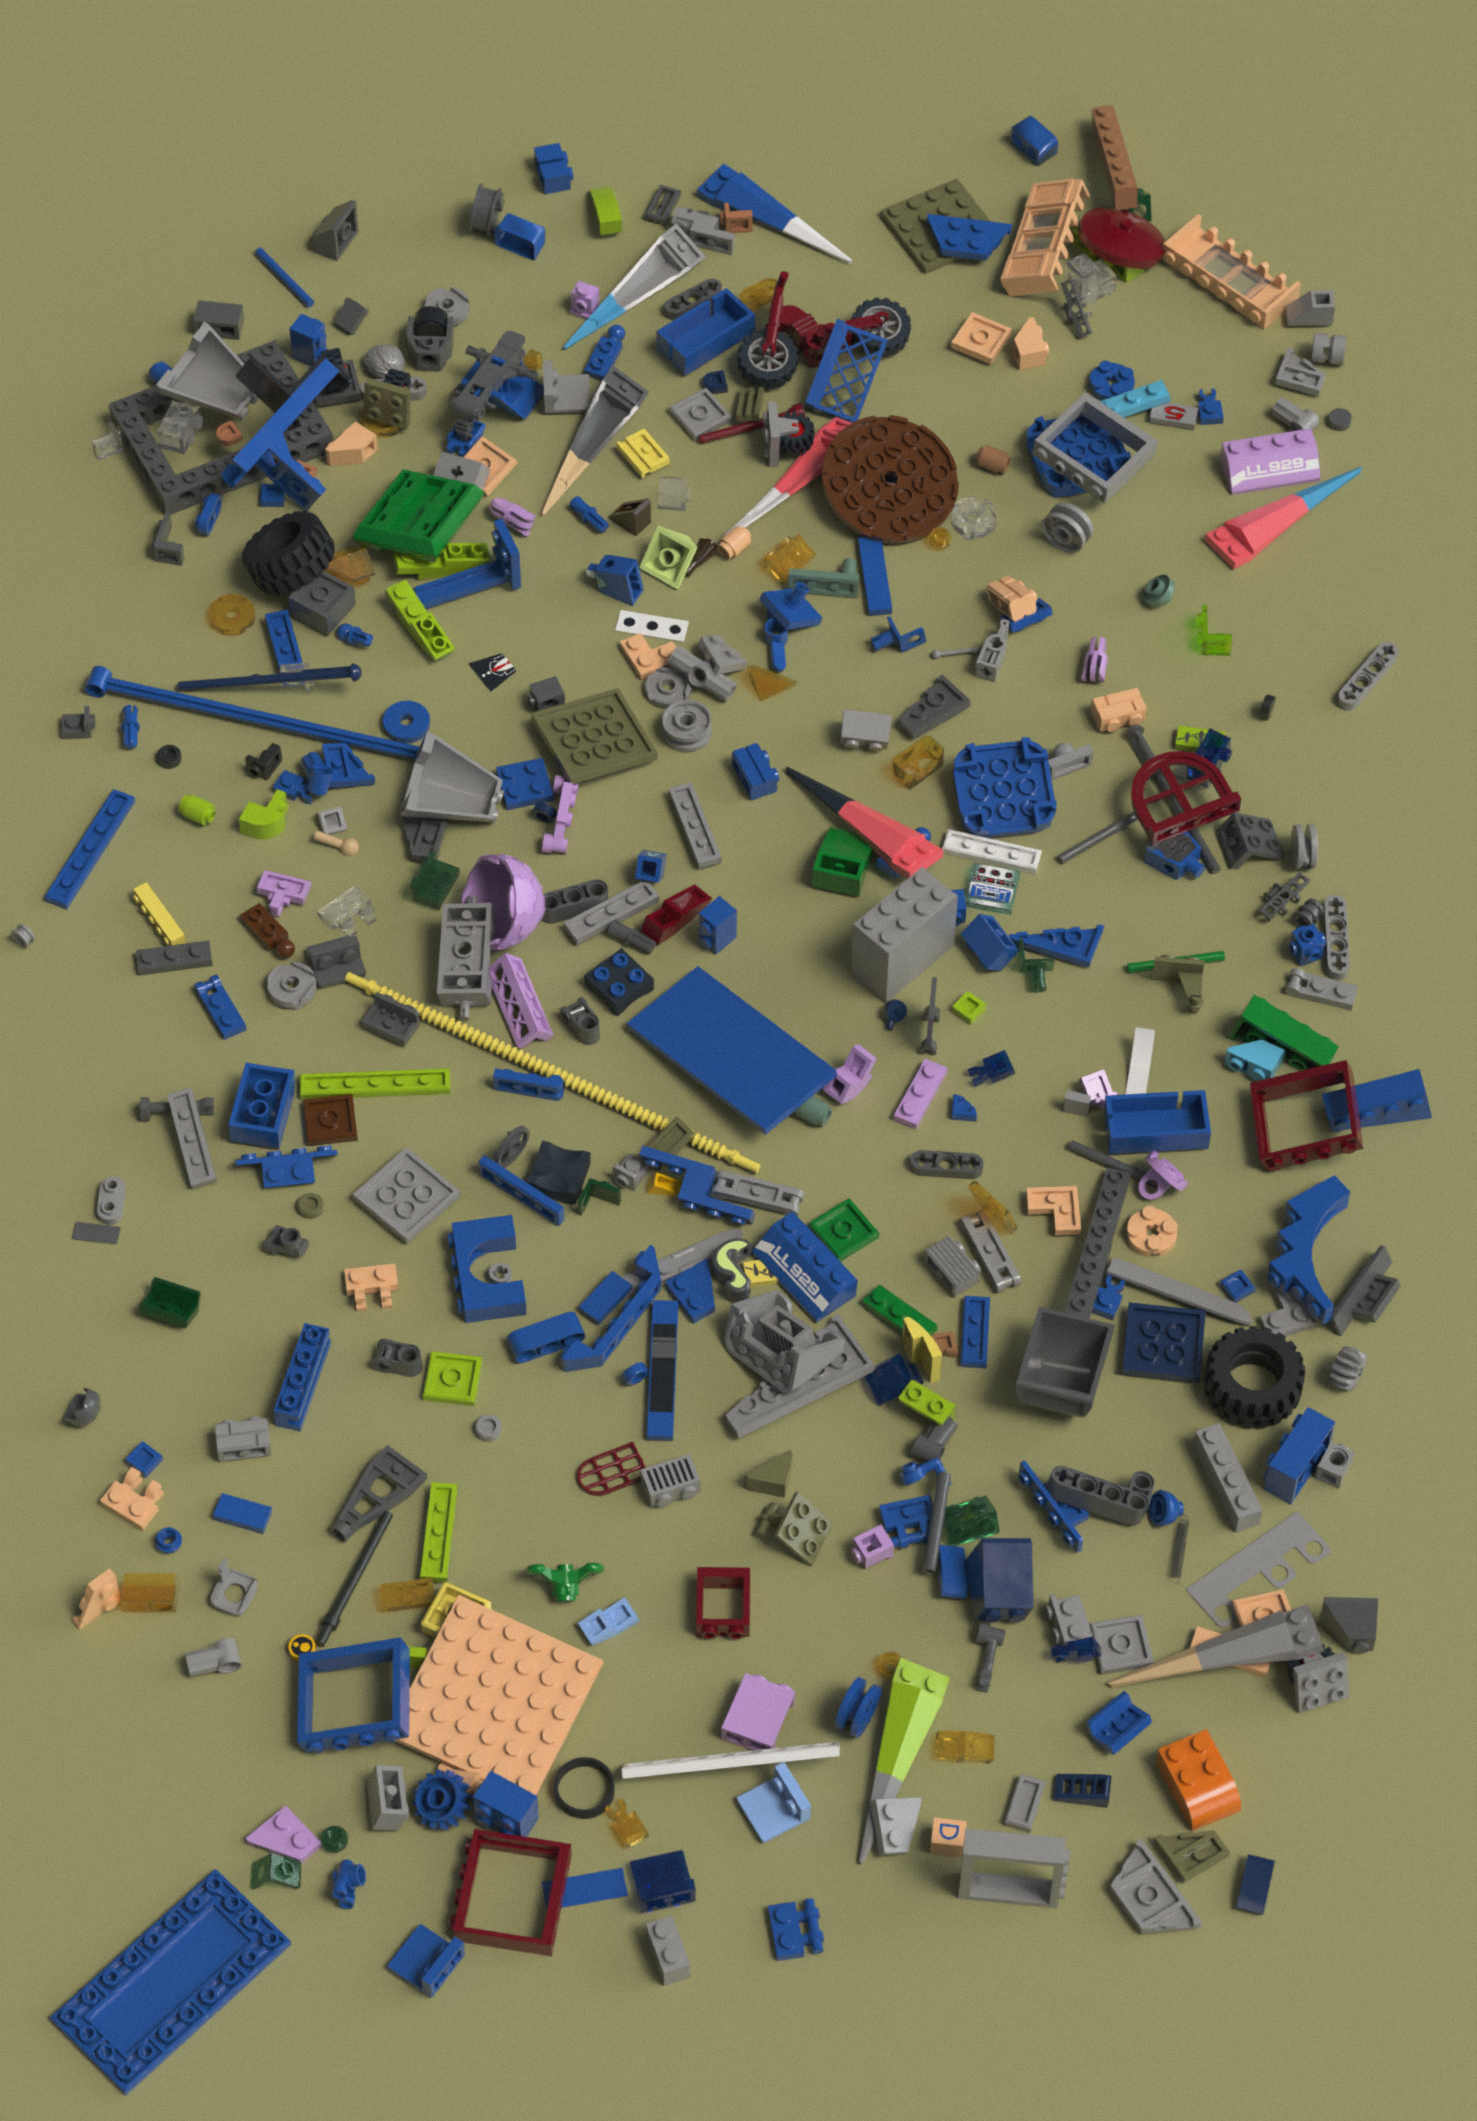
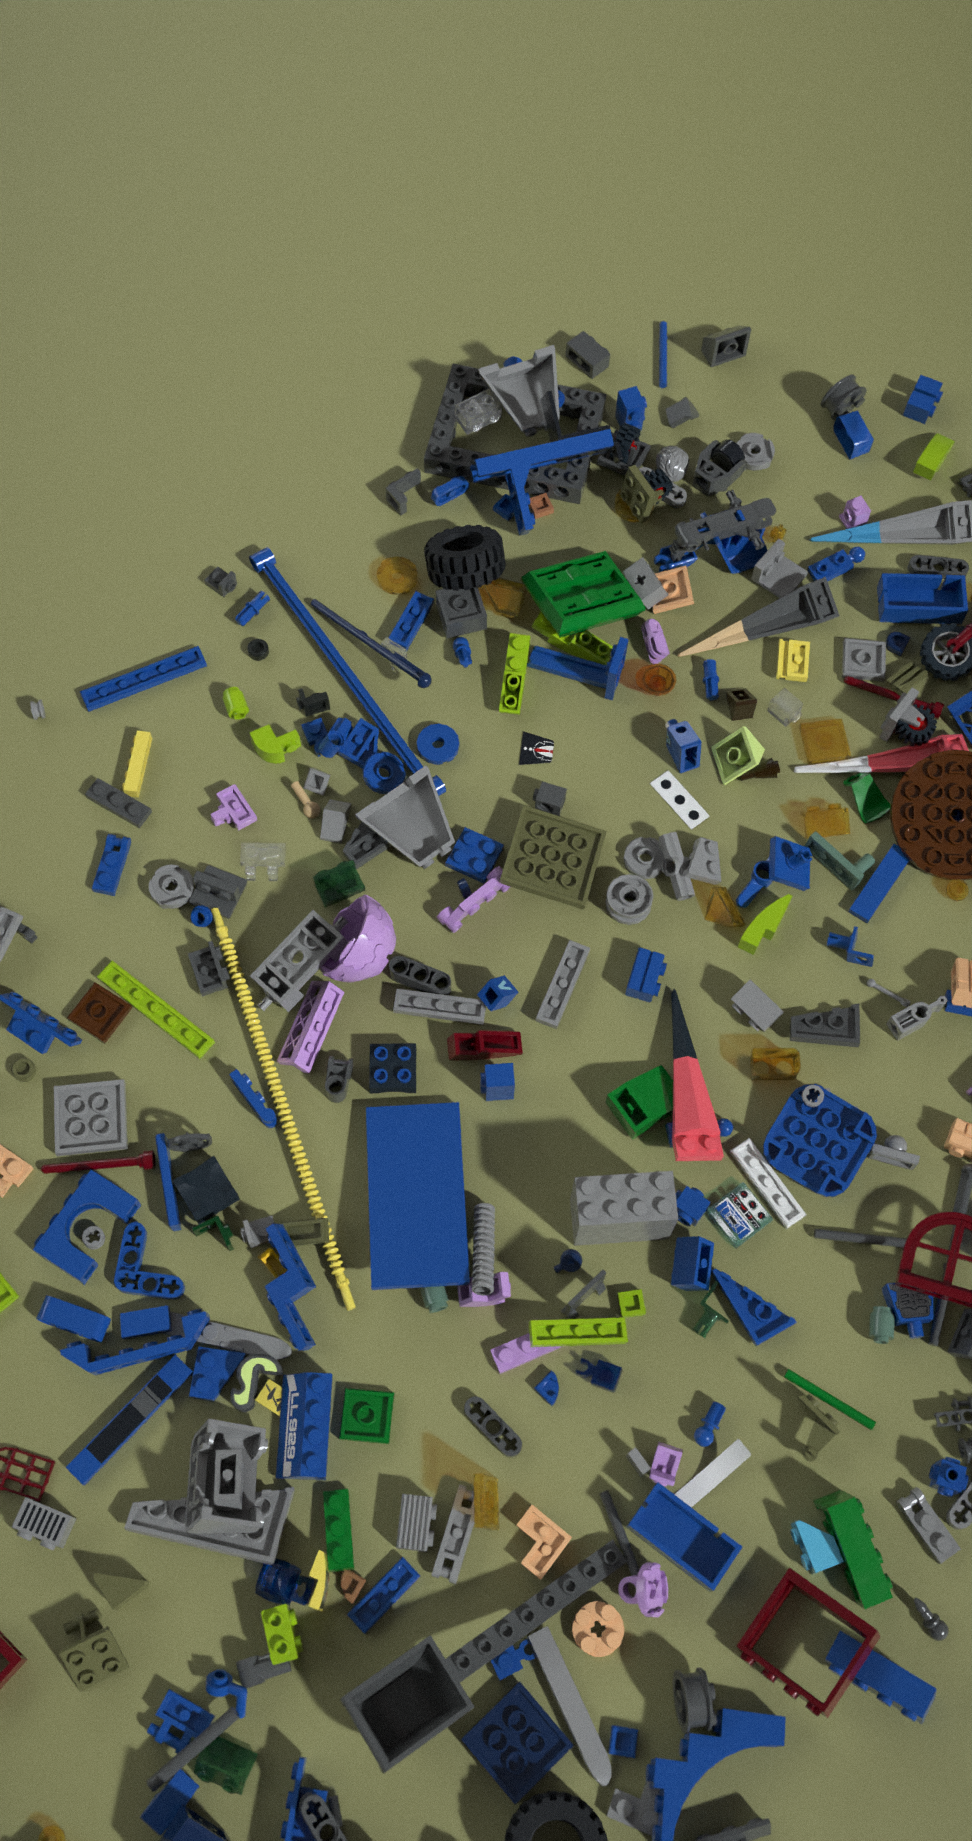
camera: 40 degrees right, 10 degrees up
clear bracket [92,421,124,461] -> none
nougat tile [215,420,243,446] -> none
blue brick [228,1063,295,1149] -> none
reddish brown plate [240,903,295,959] -> none
light nougat slope [325,422,378,466] -> none
dark grey axle [608,920,656,954] -> none
light nougat plate [620,633,676,680] -> none
blue tile [622,1362,649,1385] -> none
light grey plate [710,1170,804,1216] -> none
light nougat brick [717,526,751,560] -> none
lavender brick [851,1525,894,1568] -> none
none -> dark red piece [41,1150,156,1174]
none -> blue beam [114,1222,185,1300]
none -> blue plate [191,905,213,927]
none -> light grey slope [320,800,352,844]
none -> blue tile [362,752,406,794]
none -> light grey piece [472,1203,495,1296]
none -> lime plate [528,1317,628,1347]
none -> clear orange piece [635,663,676,696]
none -> dark grey wheel [673,1667,717,1733]
none -> blue axle [694,1401,726,1447]
none -> lime slope [738,894,792,955]
none -> clear yellow plate [799,719,851,764]
none -> light grey bush [802,1085,824,1107]
none -> green piece [843,773,891,824]
none -> sand green brick [869,1306,895,1344]
none -> dark grey bar [914,1598,949,1641]

